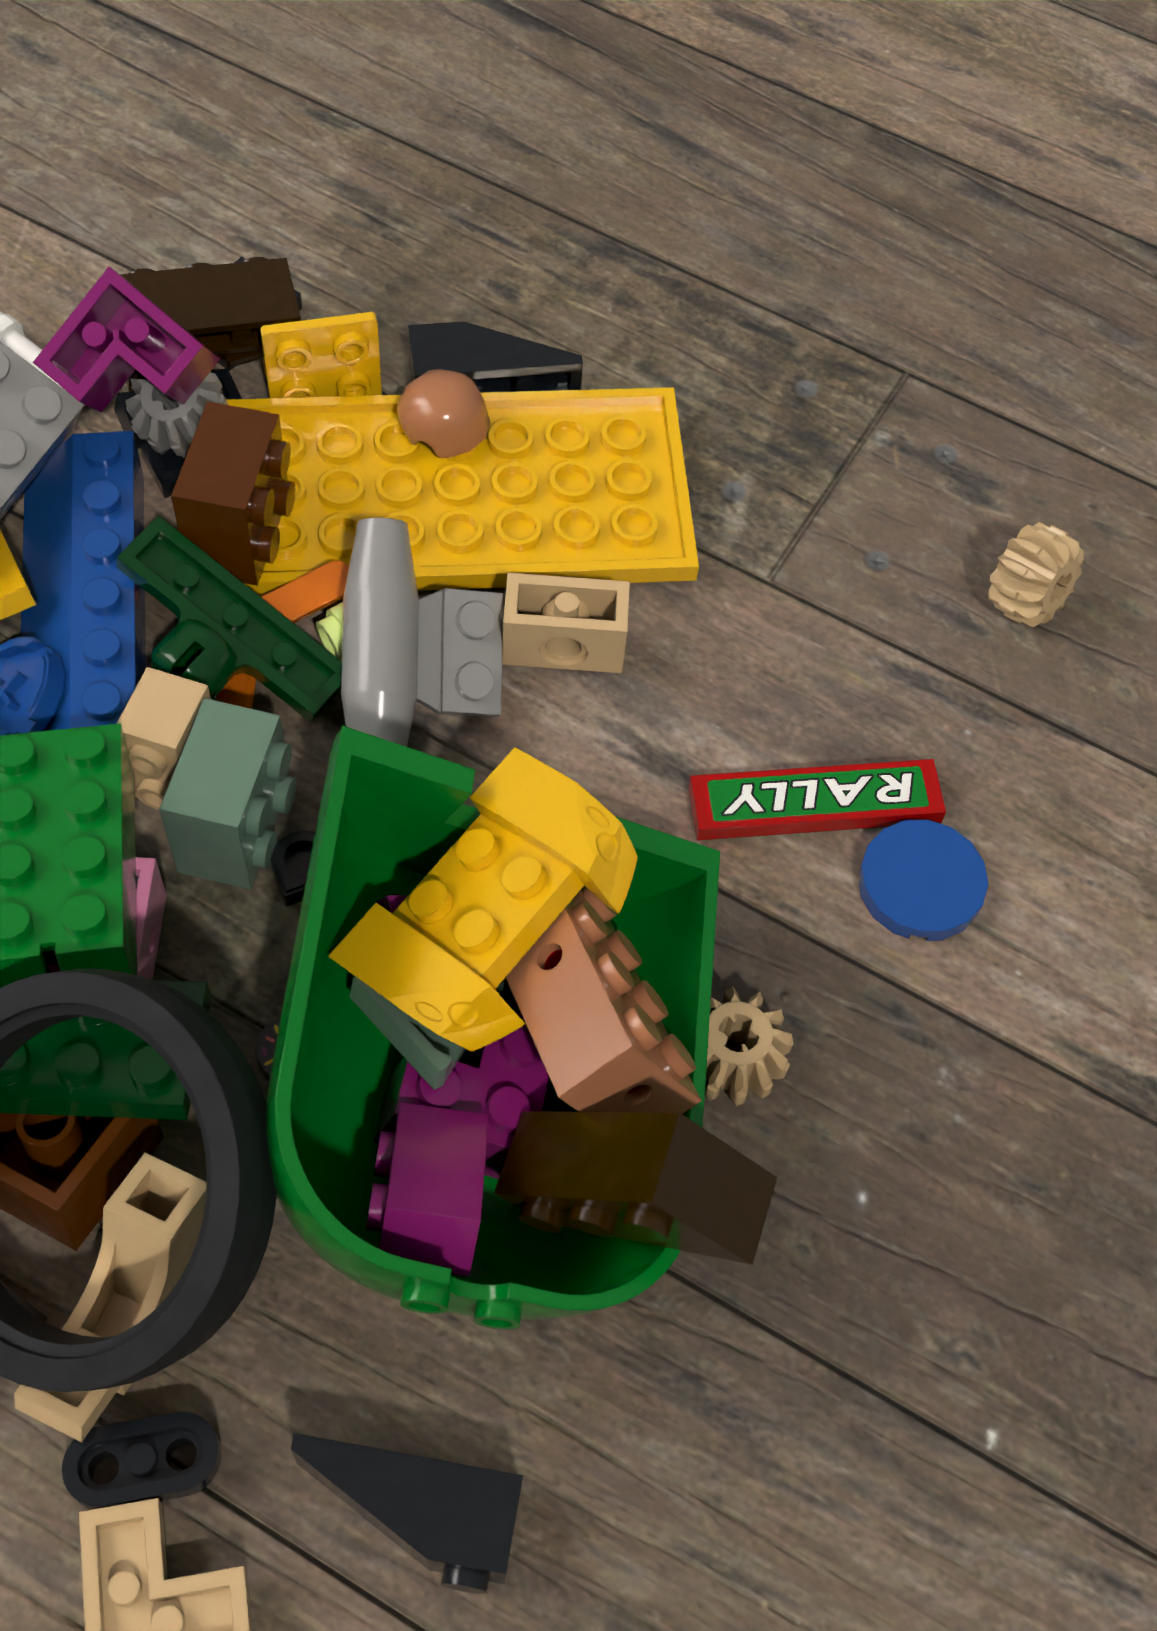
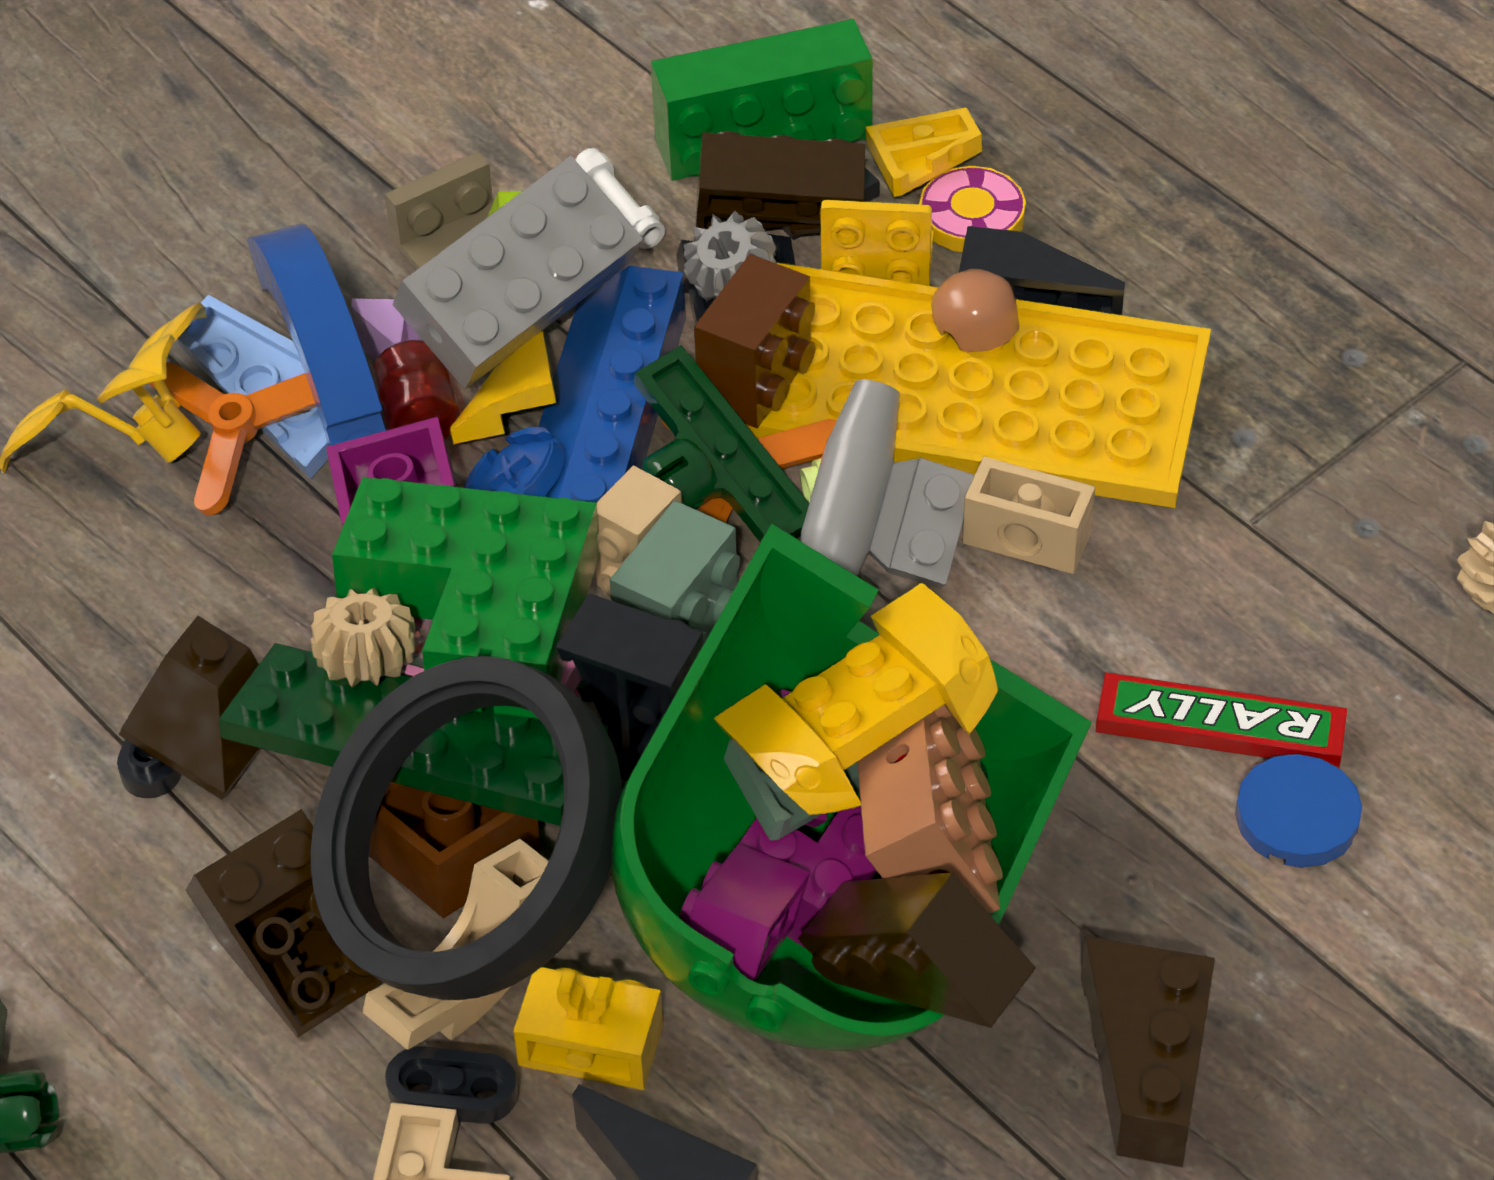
camera: 25 degrees right, 10 degrees down
magenta brick [33,266,221,413] -> none
tan gear [705,986,793,1107] -> none
none -> yellow brick [513,967,663,1090]
none -> black wedge [556,593,703,781]
none -> green brick [650,19,873,181]
none -> yellow wing [866,107,982,197]
none -> tile [919,166,1026,252]
none -> dark brown wedge [1081,936,1215,1167]

